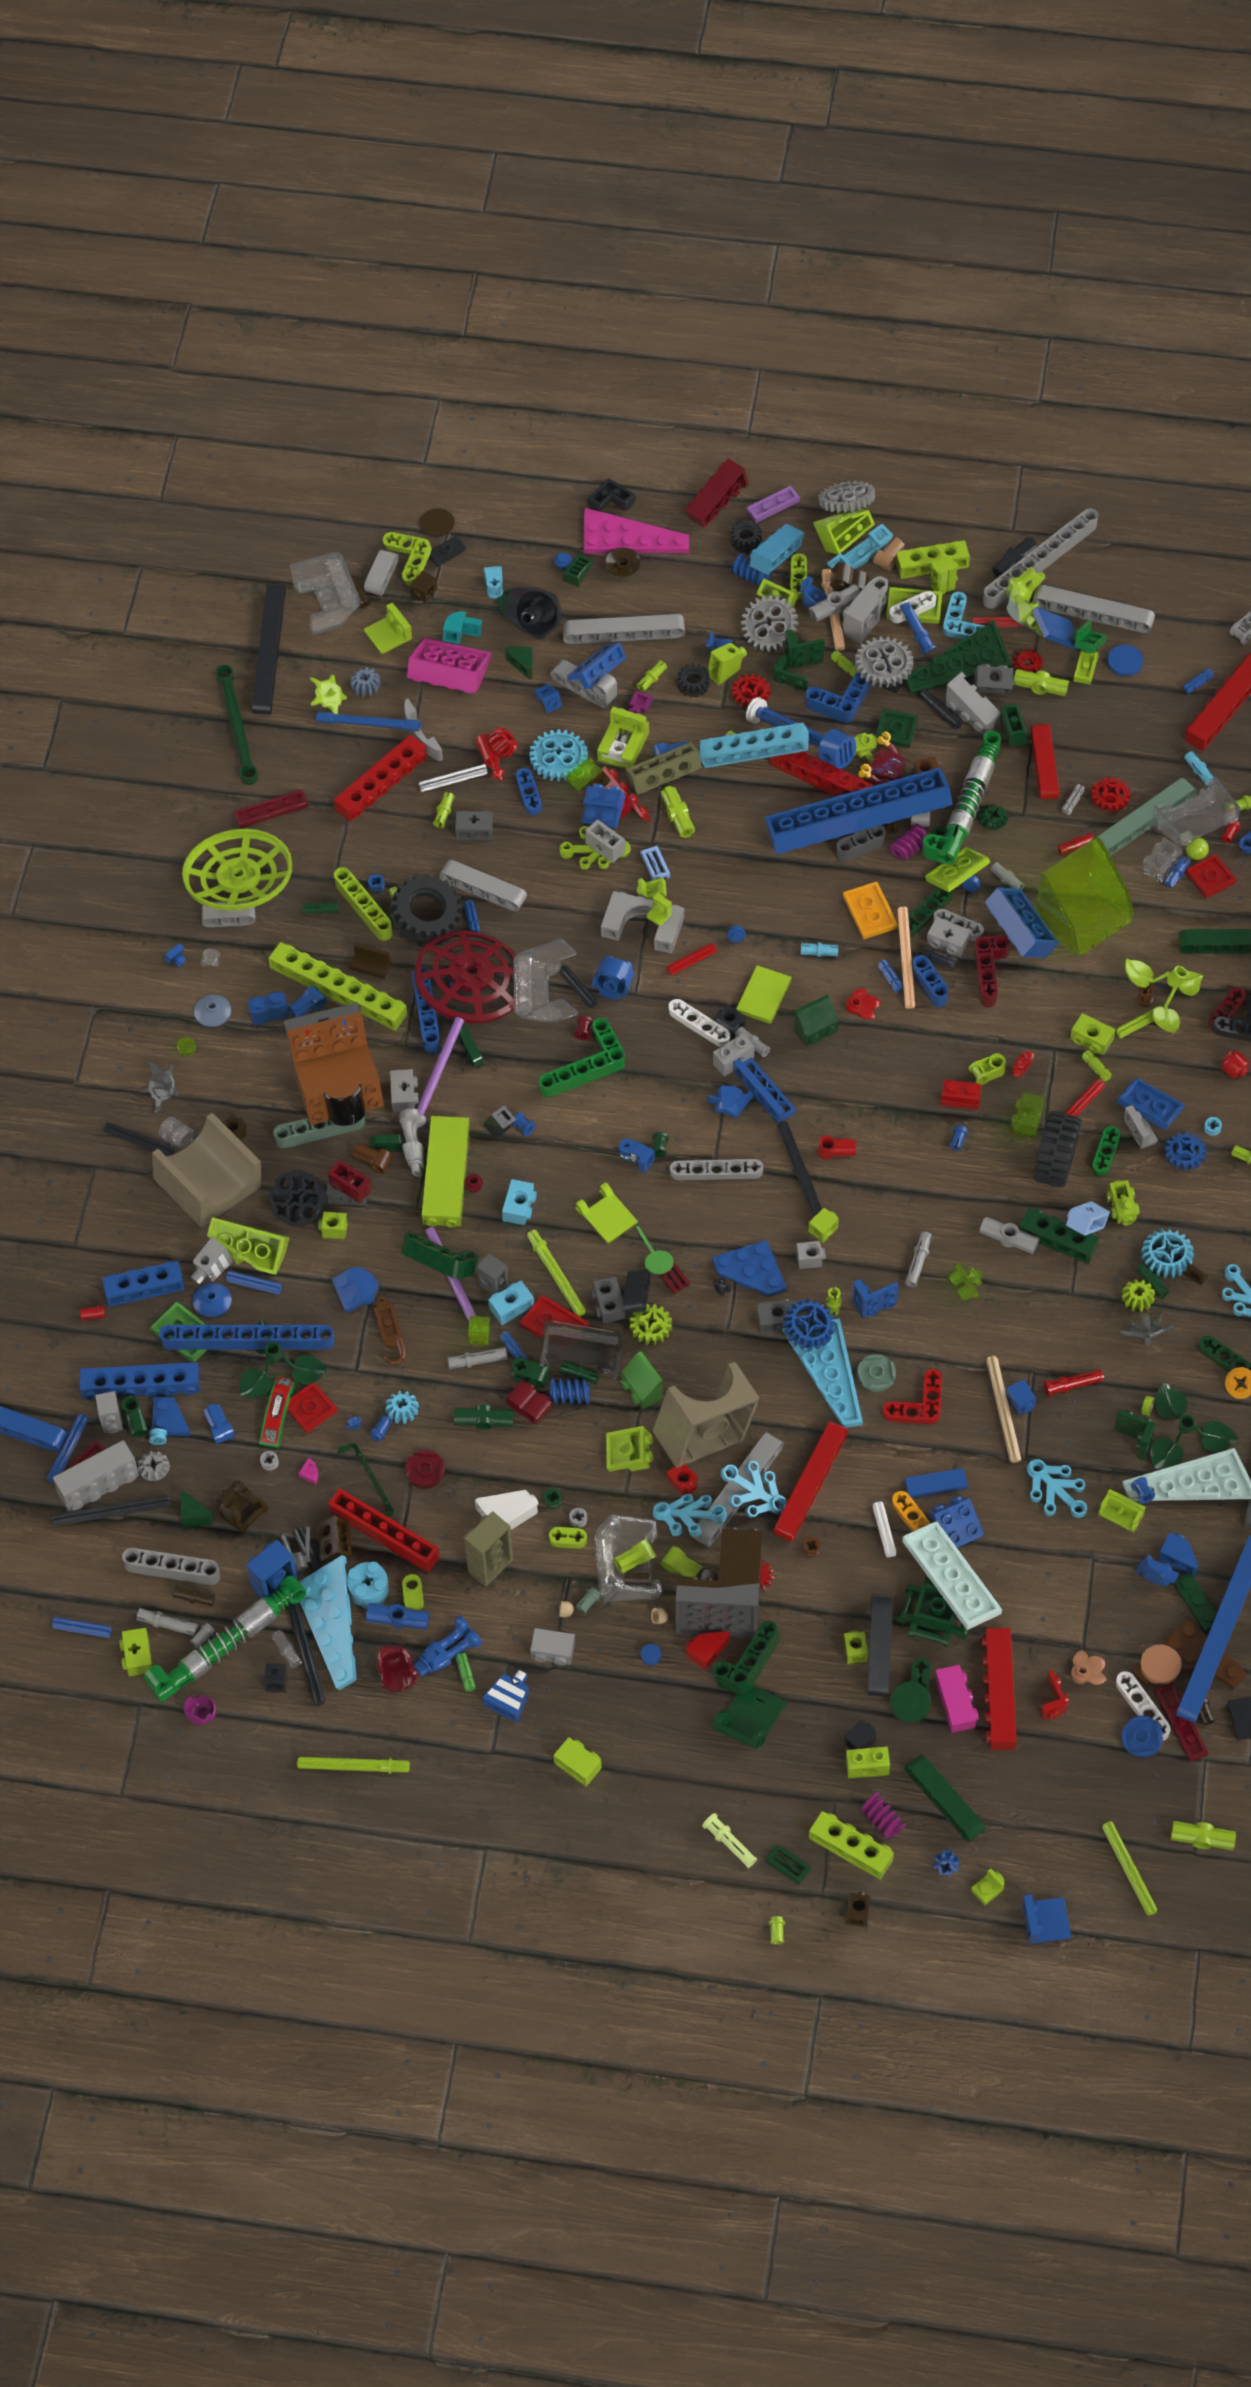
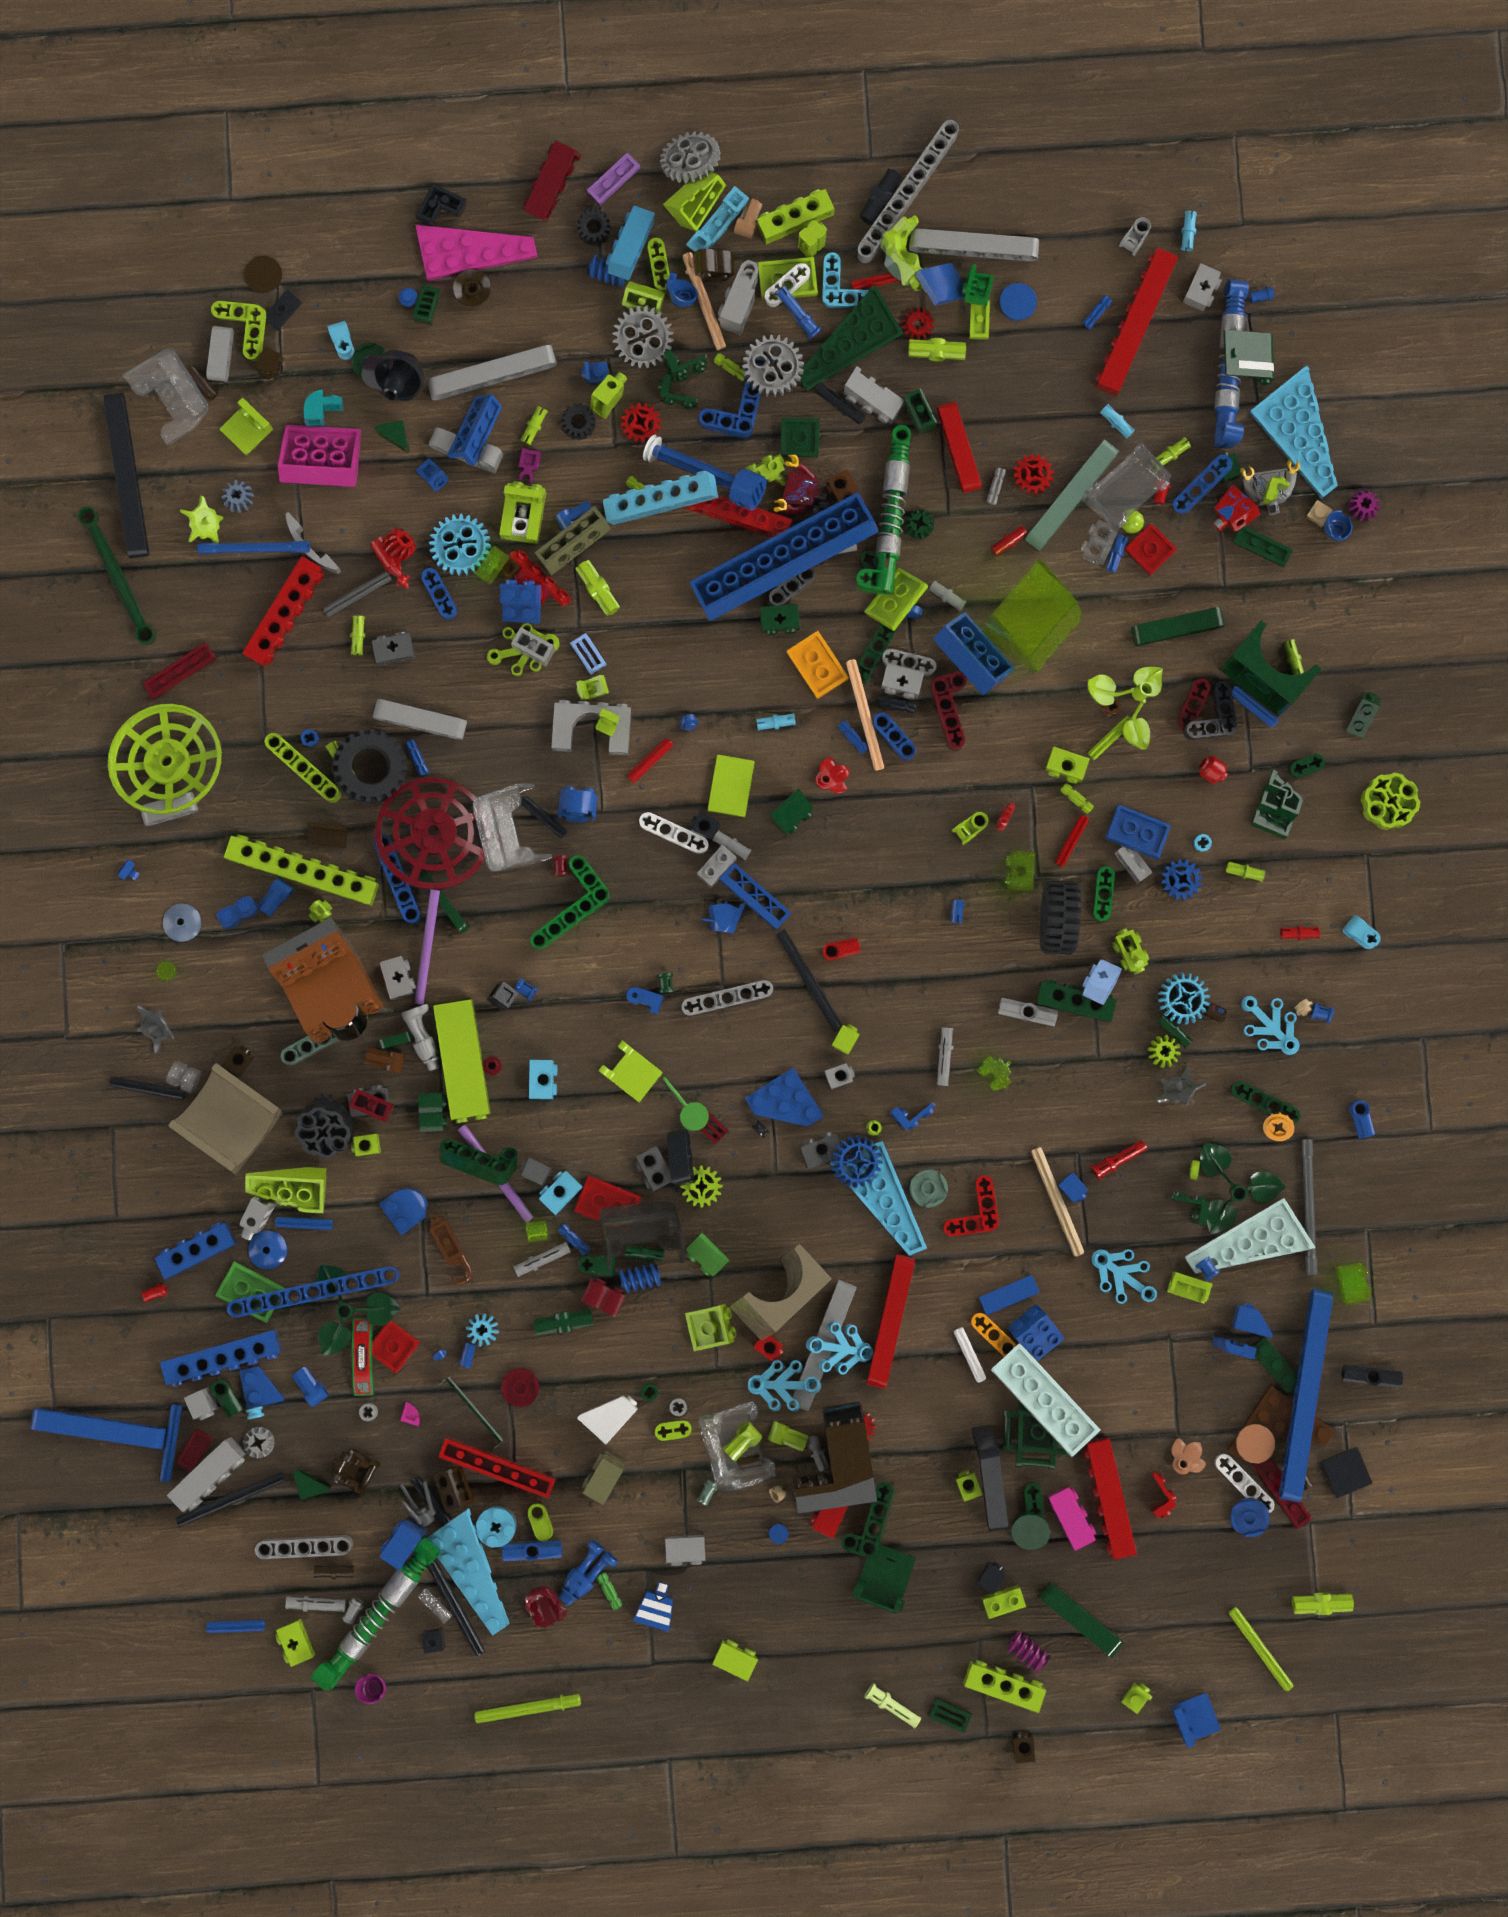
camera: 20 degrees left, 25 degrees up
clear plate [200,949,221,967] -> none
dark green axle [302,901,339,916] -> none
lime axle [527,1229,586,1317] -> none
tan hinge [559,1601,574,1617] -> none
lime pin [768,1916,785,1945] -> none
reddish brown bush [802,1537,821,1557] -> none
light grey piece [809,585,860,622] -> none
magenta piece [889,823,927,861] -> none
blue gear [934,1849,960,1877] -> none
red brick [941,1079,982,1110] -> none
dark grey brick [974,664,1013,694] -> none
none -> dark green brick [418,1092,448,1132]
none -> dark green brick [760,604,800,636]

